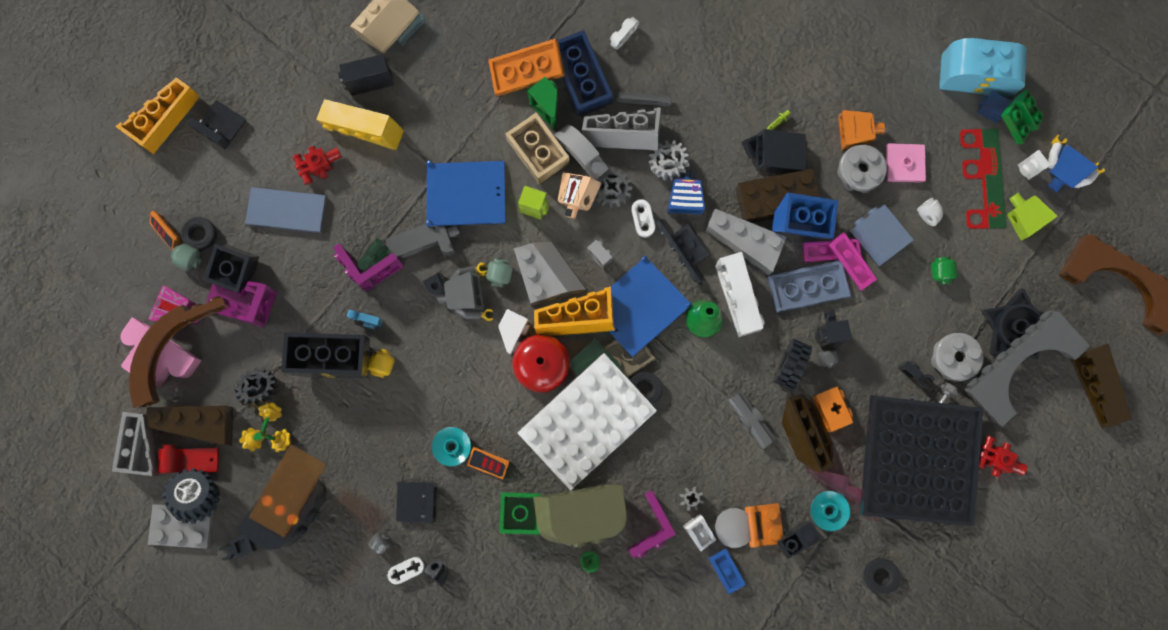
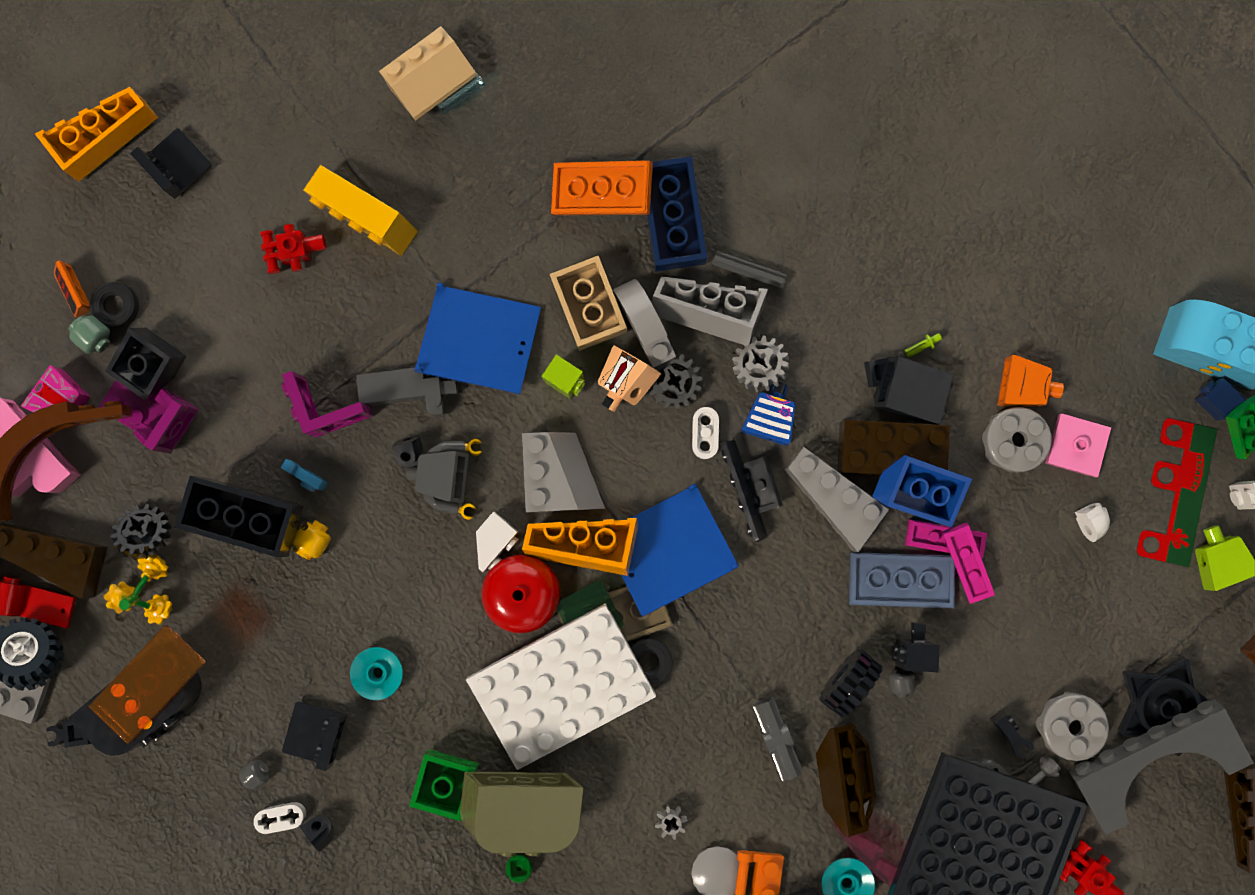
camera: 15 degrees right, 5 degrees up
sand blue tile [245,187,327,233] -> none
black brick [338,54,394,96] -> none
clear green plate [358,238,389,271] -> none
slope [467,447,510,479] -> none
sand green head [486,258,513,287] -> none
green slope [528,77,558,131] -> none
light grey piece [587,240,612,269] -> none
white plate [610,17,639,50] -> none
magenta bracket [628,490,676,559] -> none
white slope [683,515,716,551] -> none
green cone [685,299,723,337] -> none
white wedge [715,252,765,337] -> none
orange brick [812,387,853,432] -> none
sand blue brick [850,205,913,266] -> none
green head [931,256,958,285] -> none

